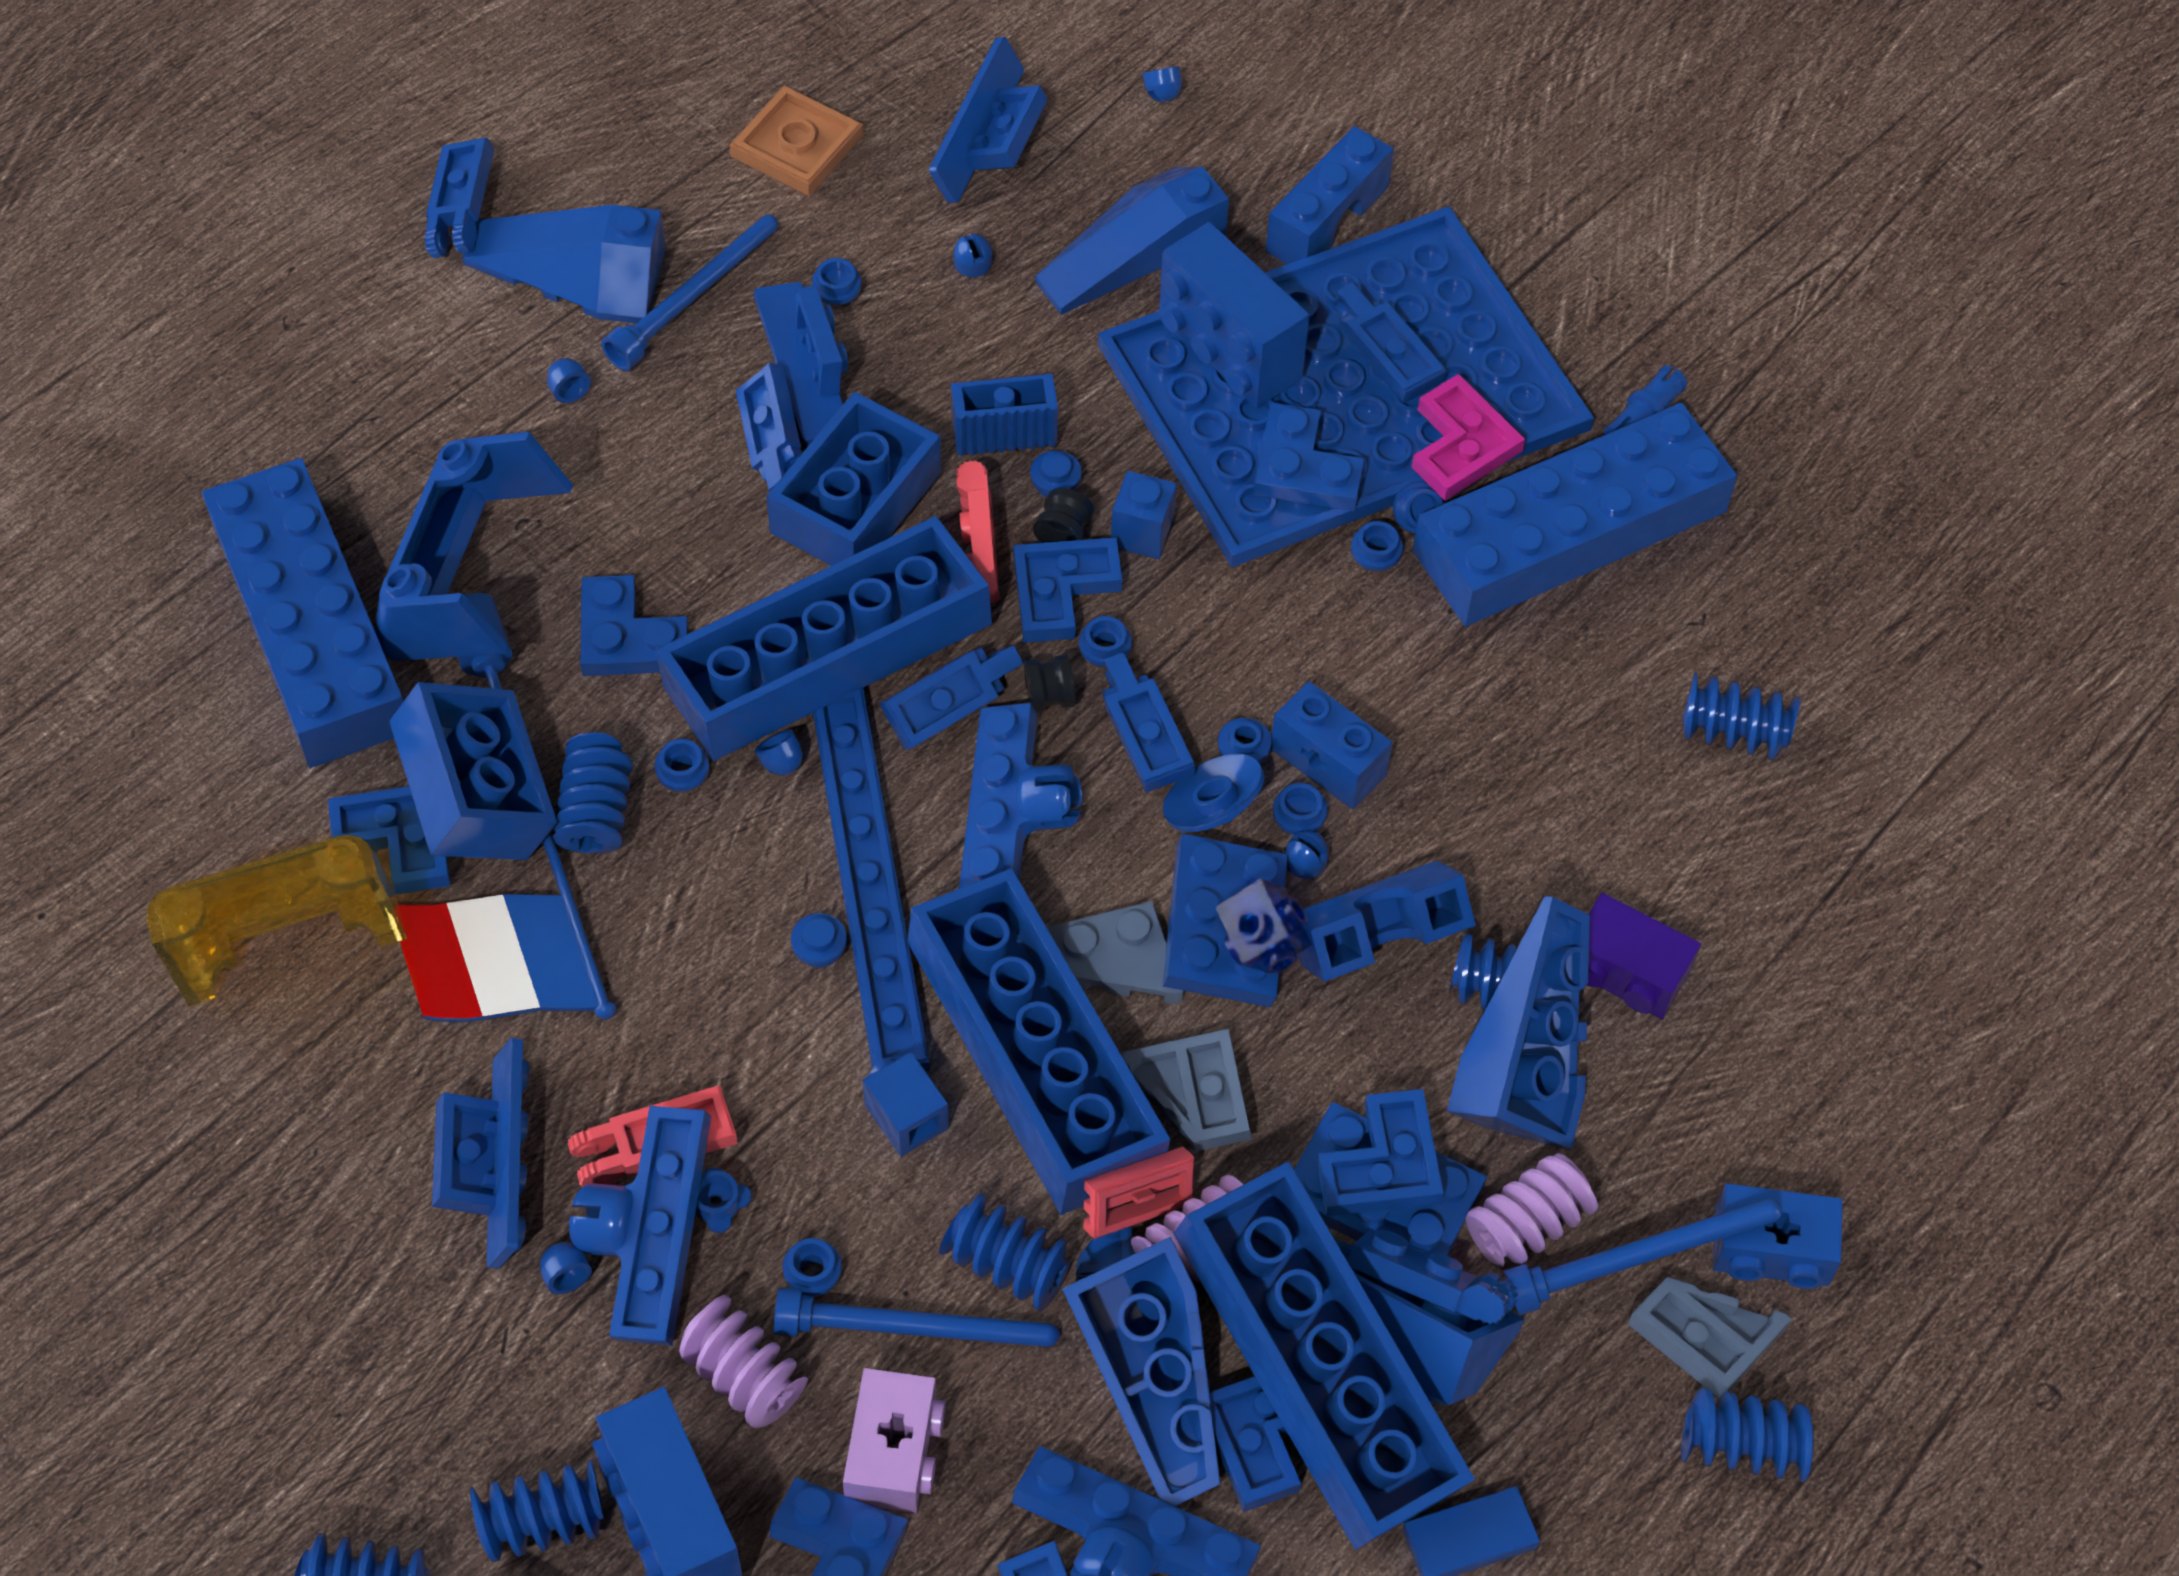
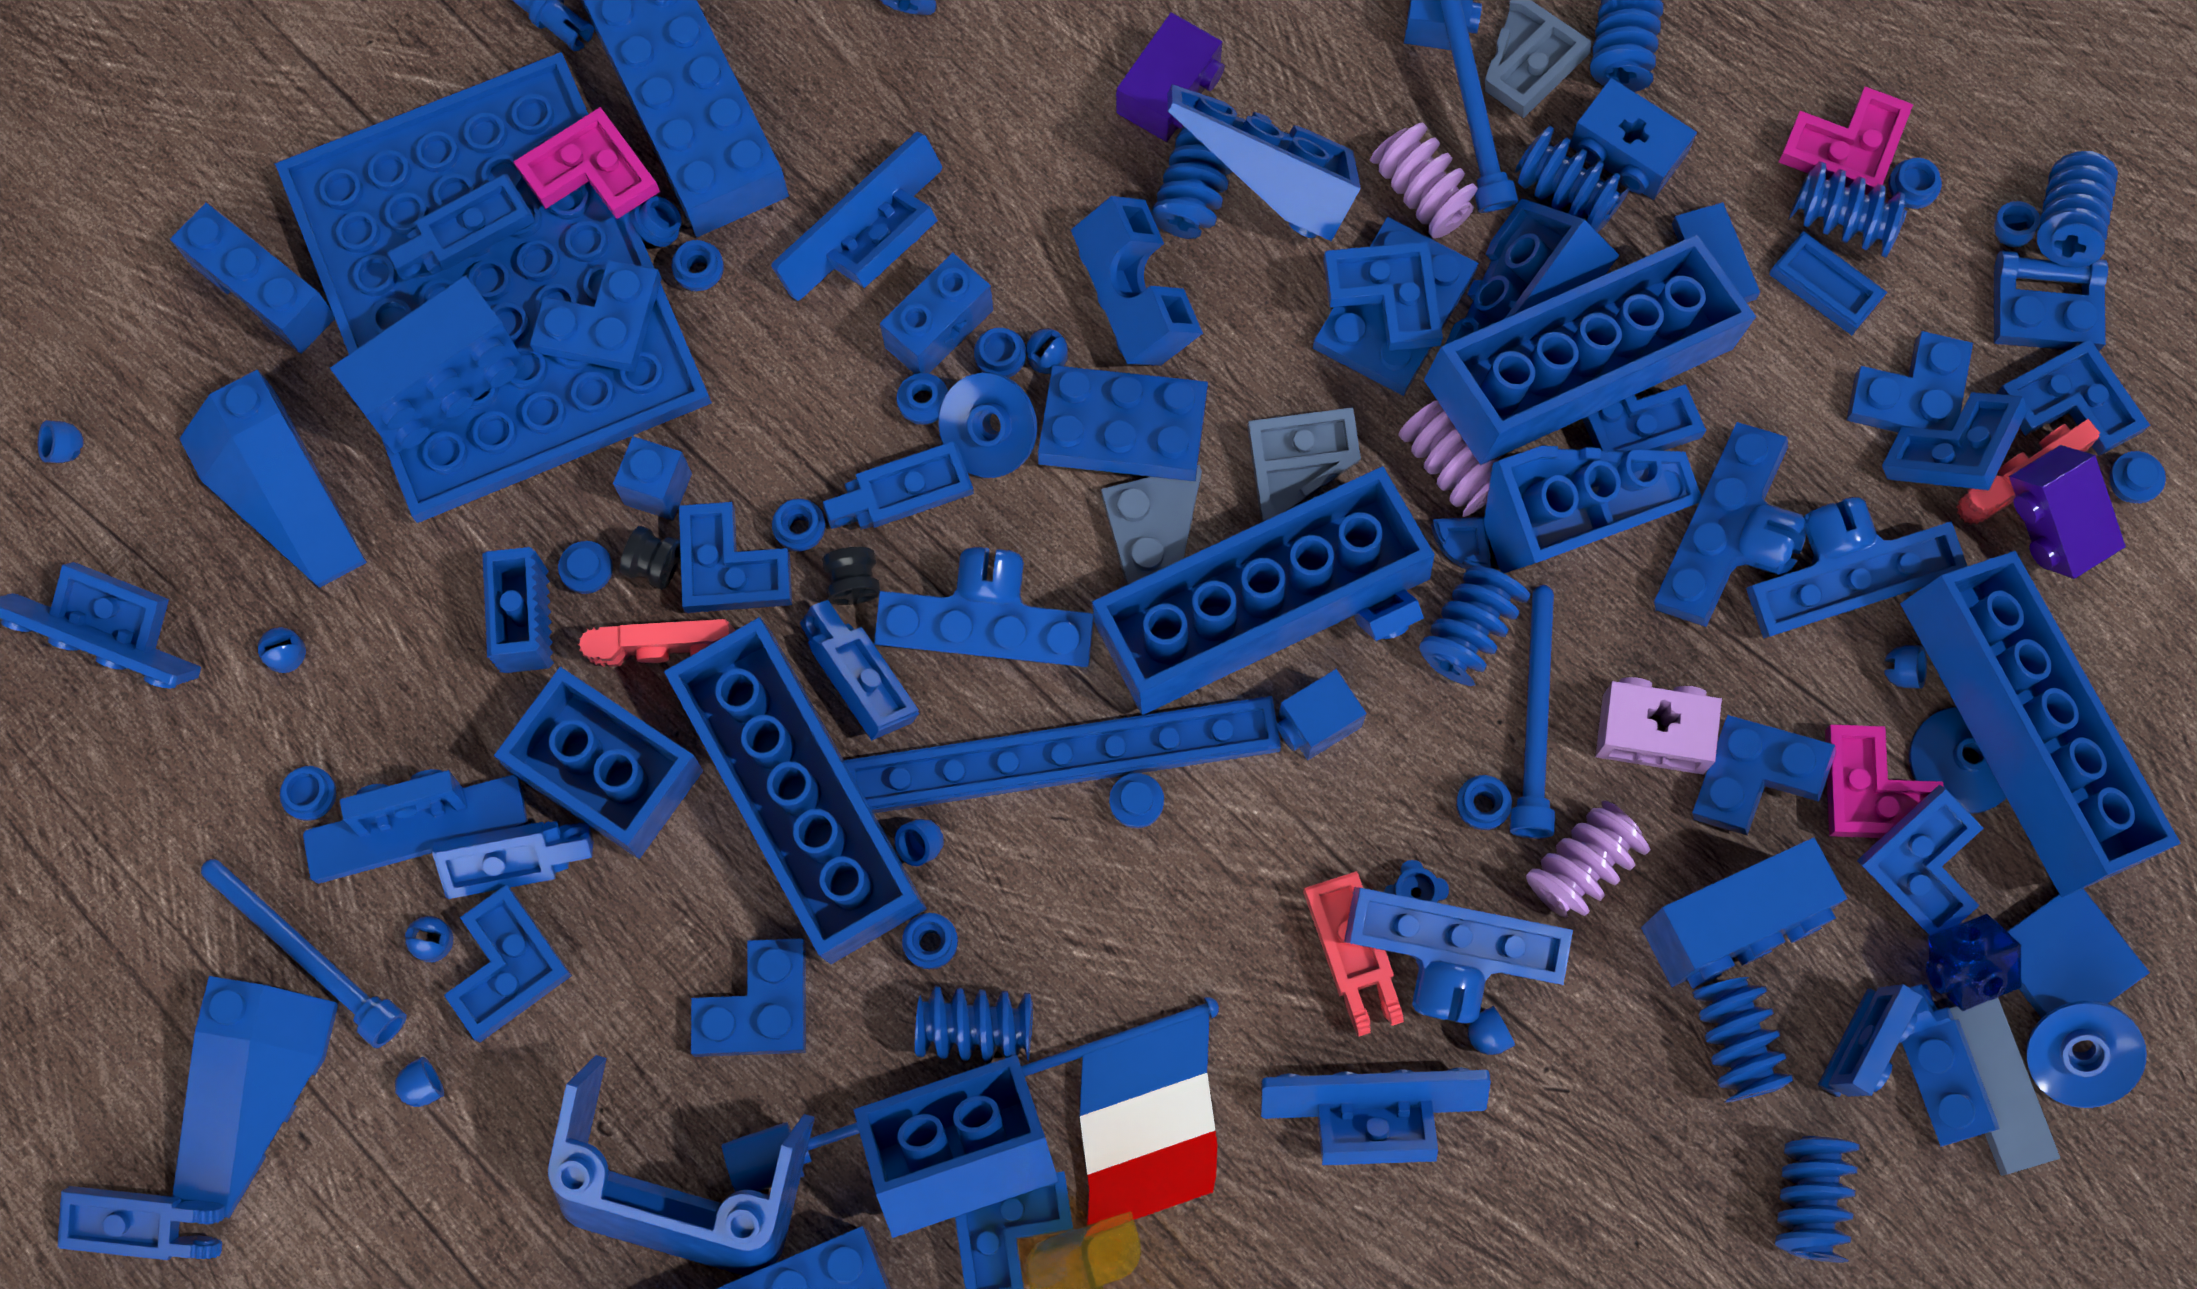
camera: 85 degrees left, 15 degrees up
nougat tile [729,85,864,197] -> none
coral tile [1083,1147,1194,1239] -> none
clear blue brick [1215,878,1313,973] -> none
blue hinge [1347,1230,1518,1325] -> none
none -> blue hinge [405,916,453,962]
none -> blue plate [444,885,572,1043]
none -> blue bracket [772,132,942,301]
none -> blue plate [1354,589,1424,641]
none -> blue piece [1514,126,1630,233]
none -> blue brick [1569,78,1697,200]

